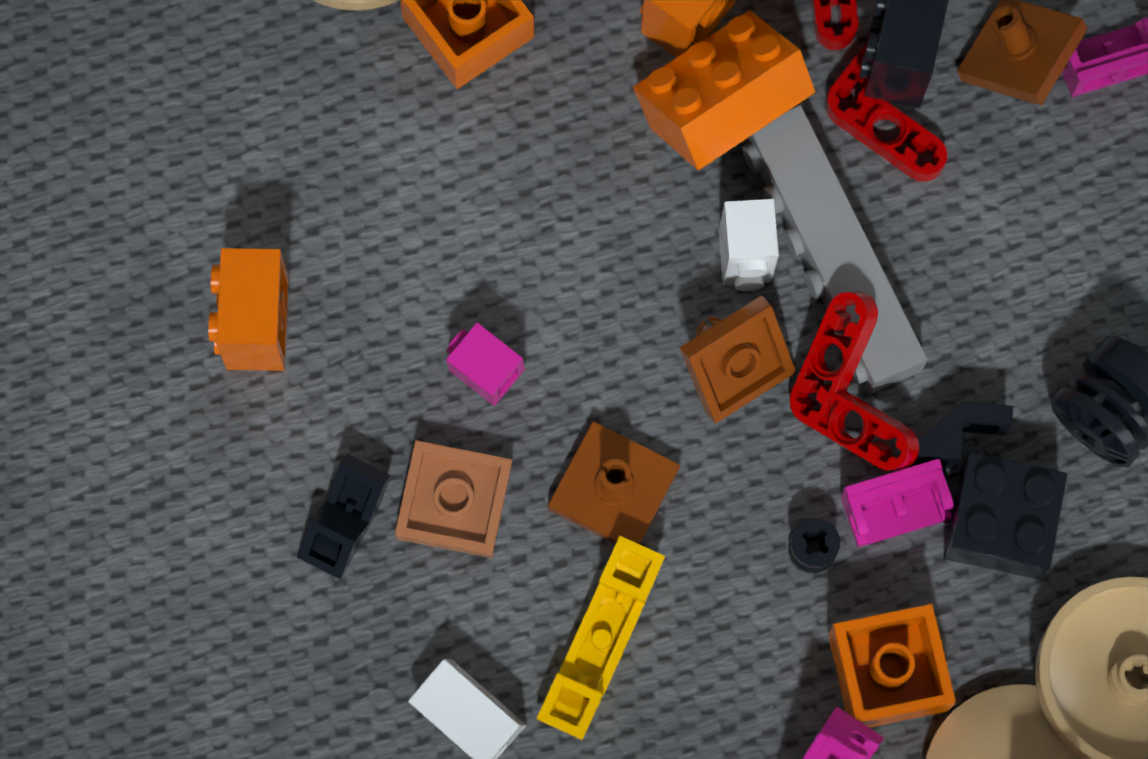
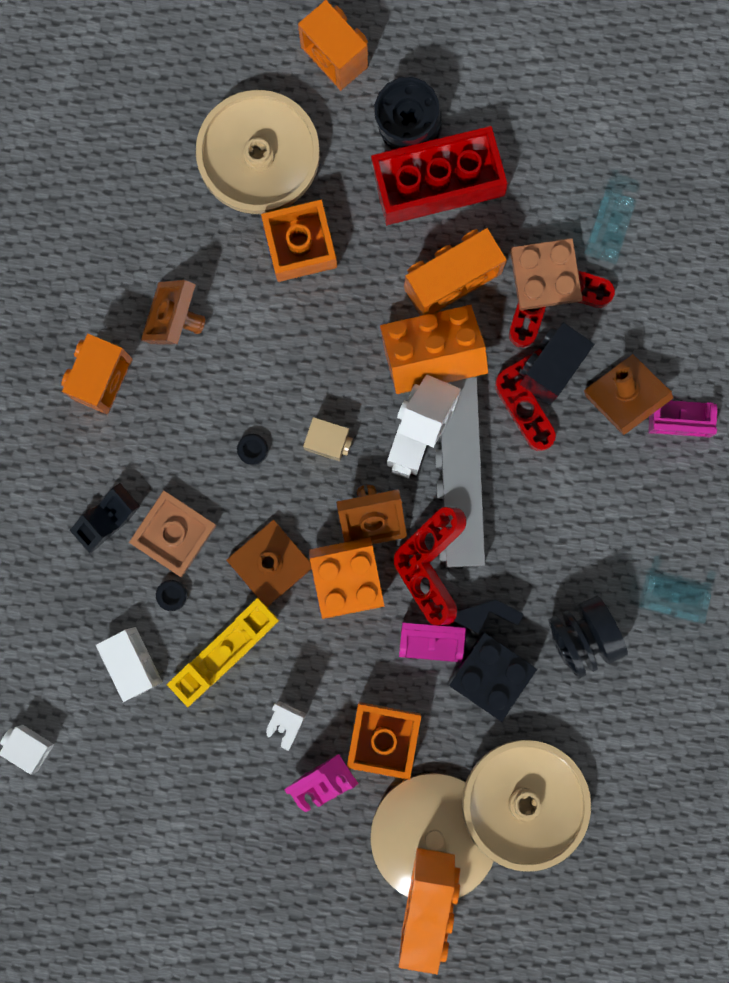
camera: 30 degrees right, 10 degrees up
dark pink brick [446,322,525,407] -> none
black wheel [788,518,840,574] -> none
none -> dark orange tile [141,280,205,344]
none -> black tile [156,580,188,611]
none -> black tile [237,434,269,466]
none -> white hinge [266,701,307,751]
none -> tan brick [303,417,353,461]
none -> orange brick [309,537,385,619]
none -> white brick [397,375,462,448]

